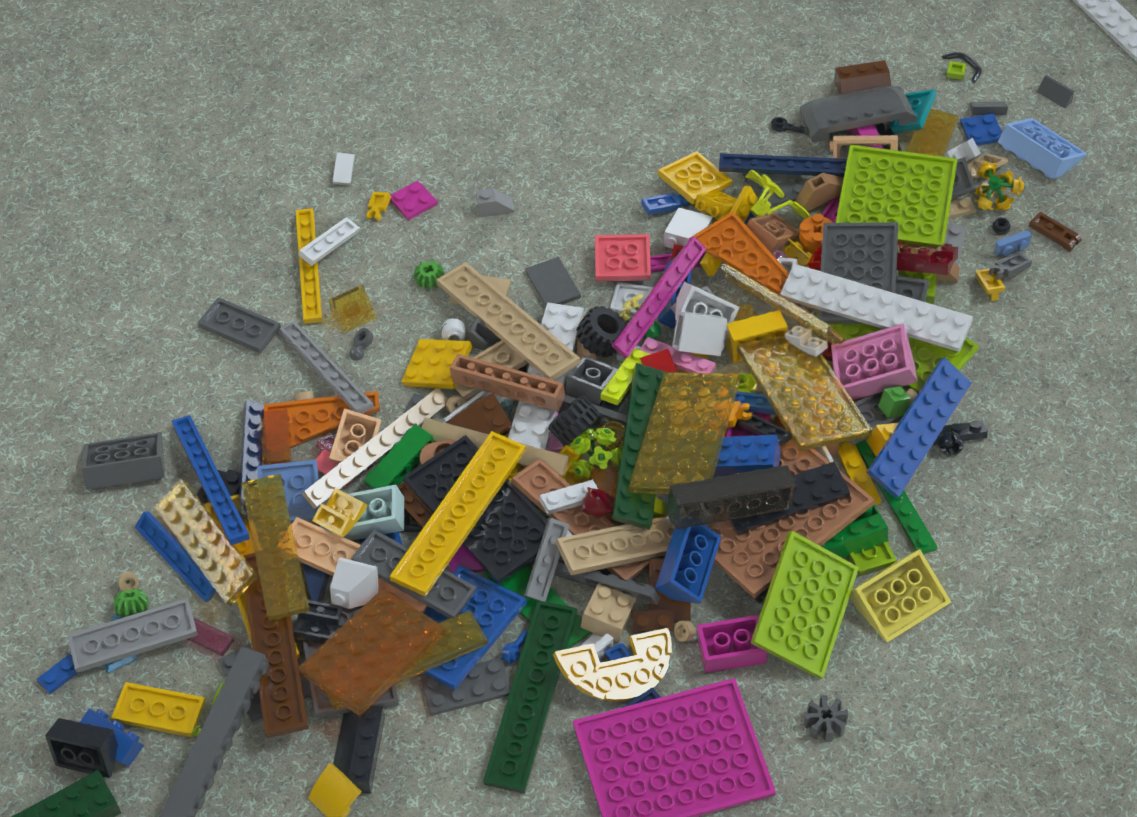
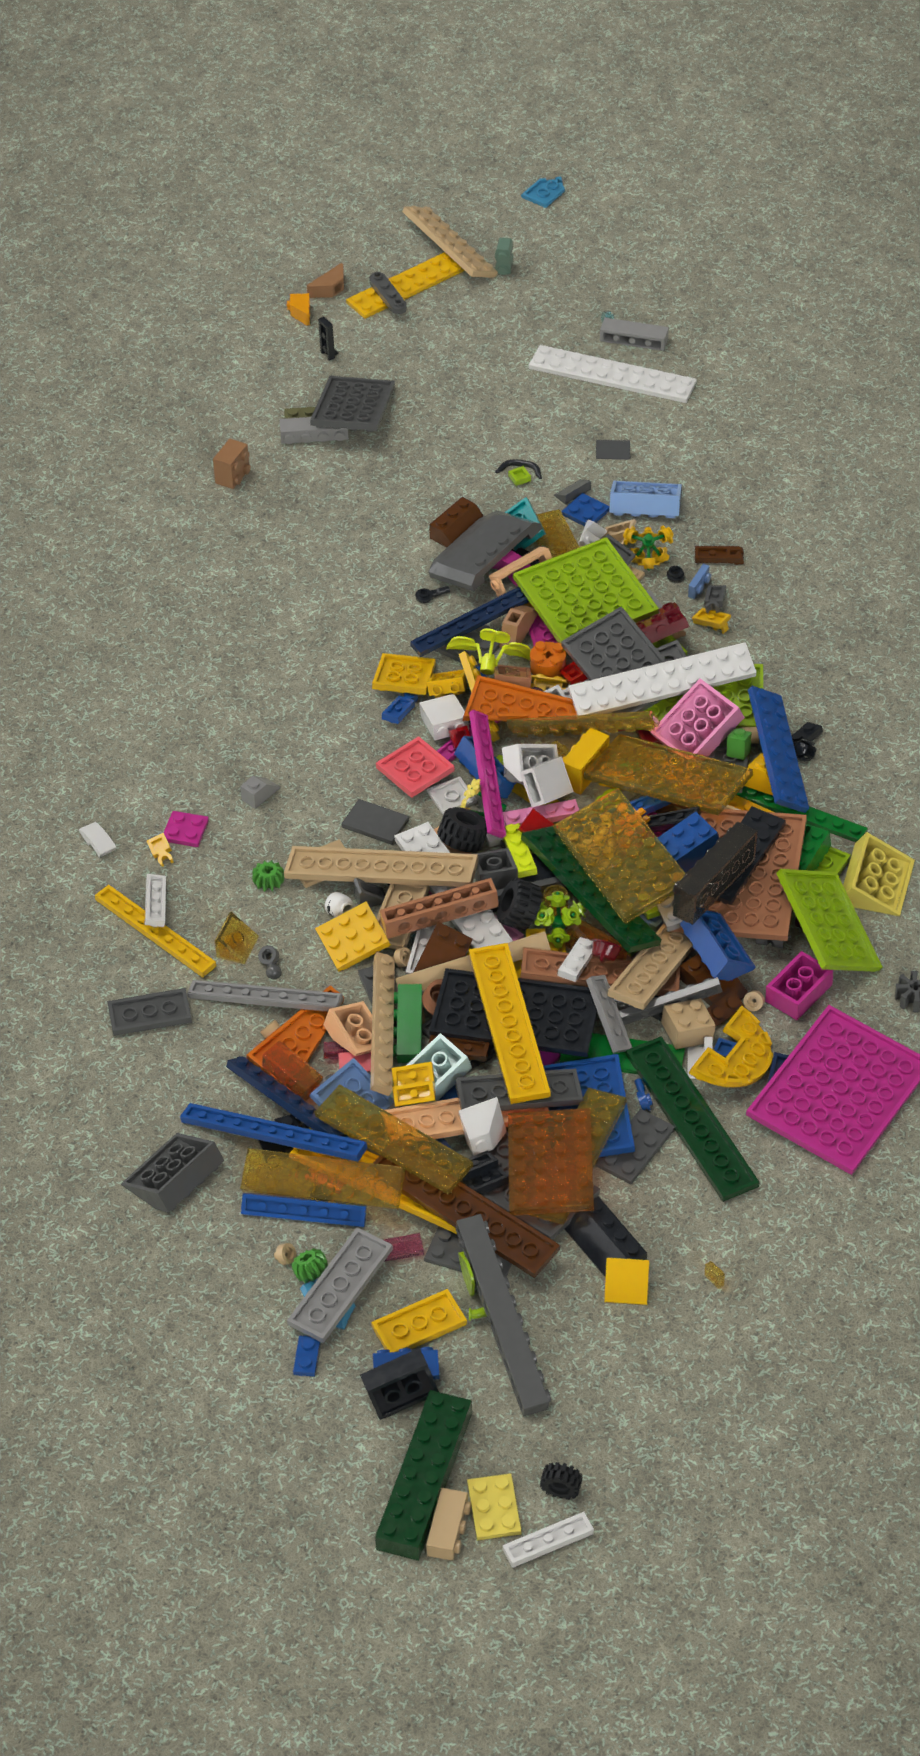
camera: 40 degrees left, 5 degrees down
white slope [784,326,828,356] -> none

